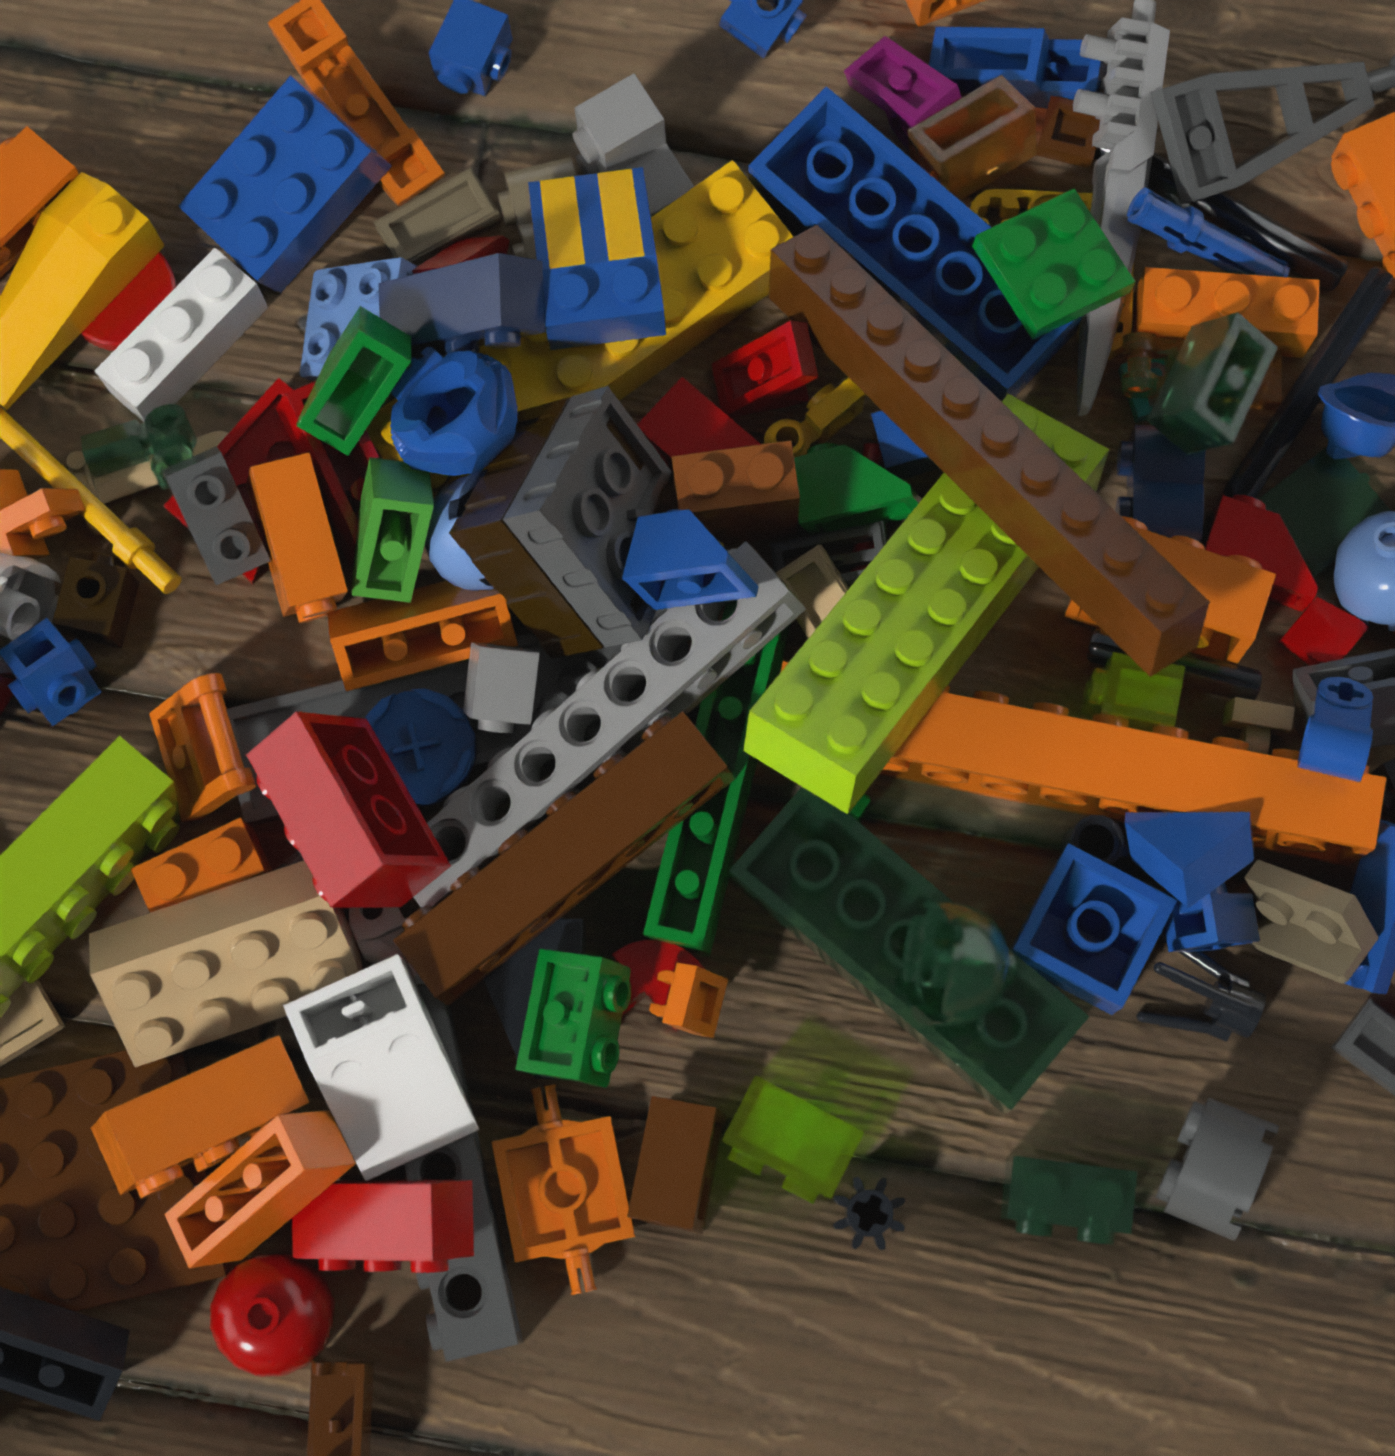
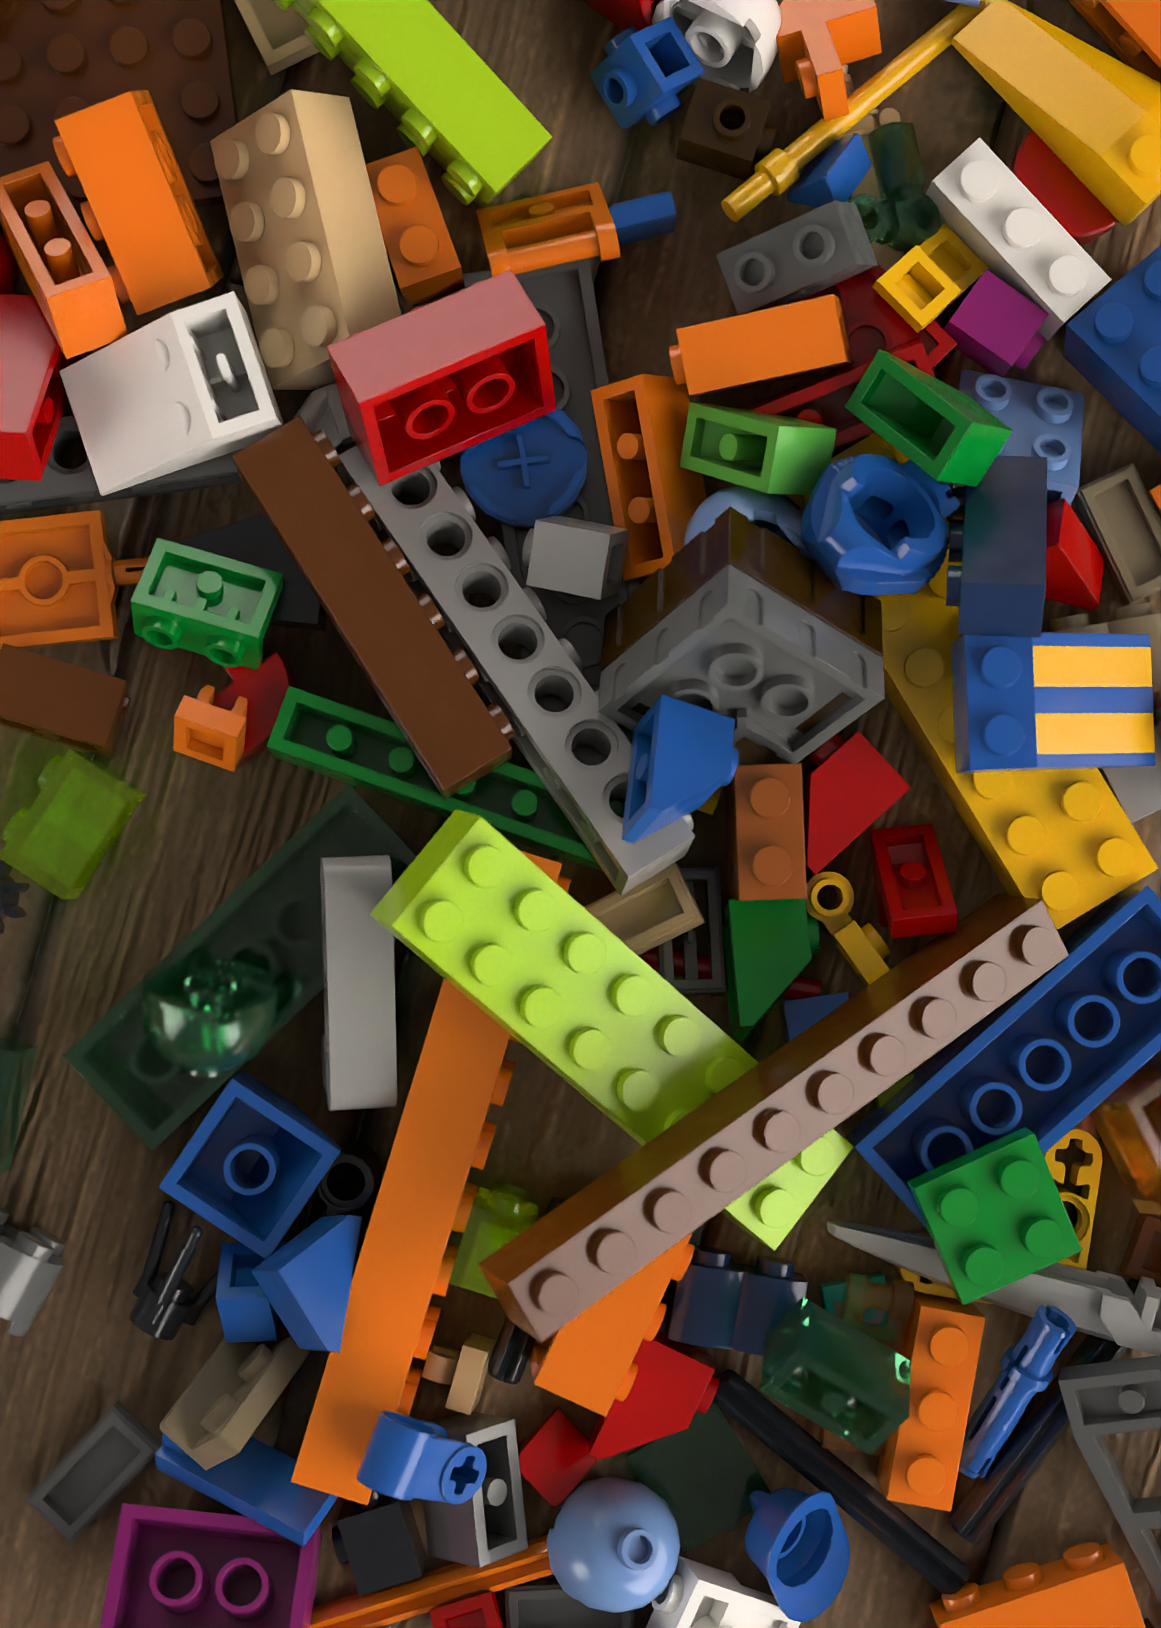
camera: 90 degrees right, 10 degrees up
none -> light grey beam [320,855,397,1111]
none -> blue tile [609,191,677,246]
none -> blue slope [786,133,872,208]
none -> yellow slope [872,224,989,333]
none -> magenta brick [944,269,1049,377]

